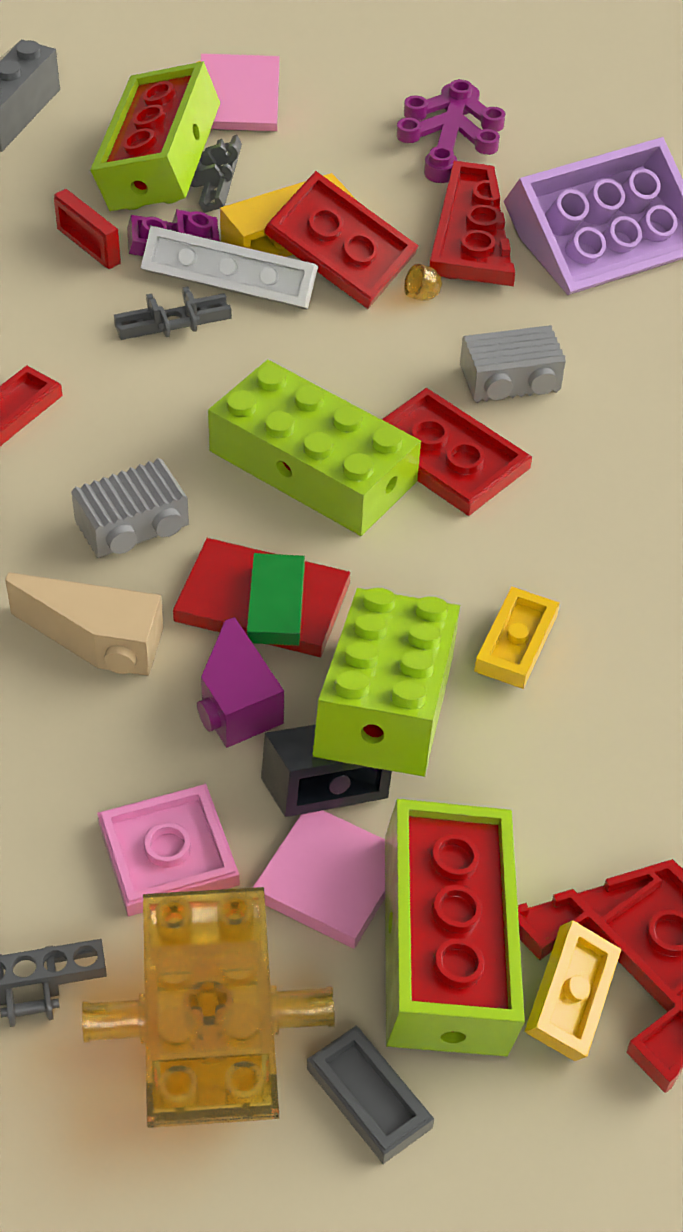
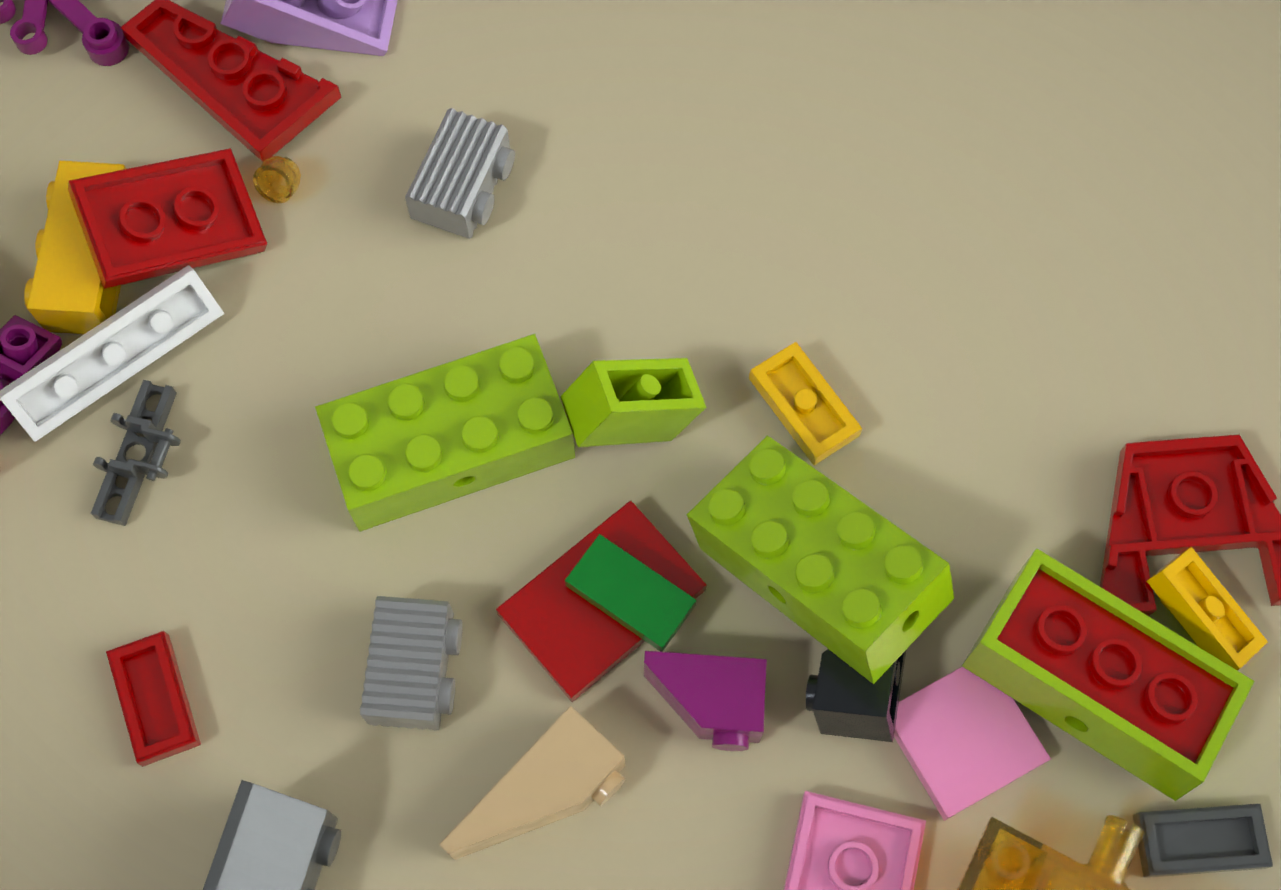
camera: 55 degrees left, 20 degrees up
red tile [381,387,532,516] -> none
none -> lime brick [560,358,707,447]

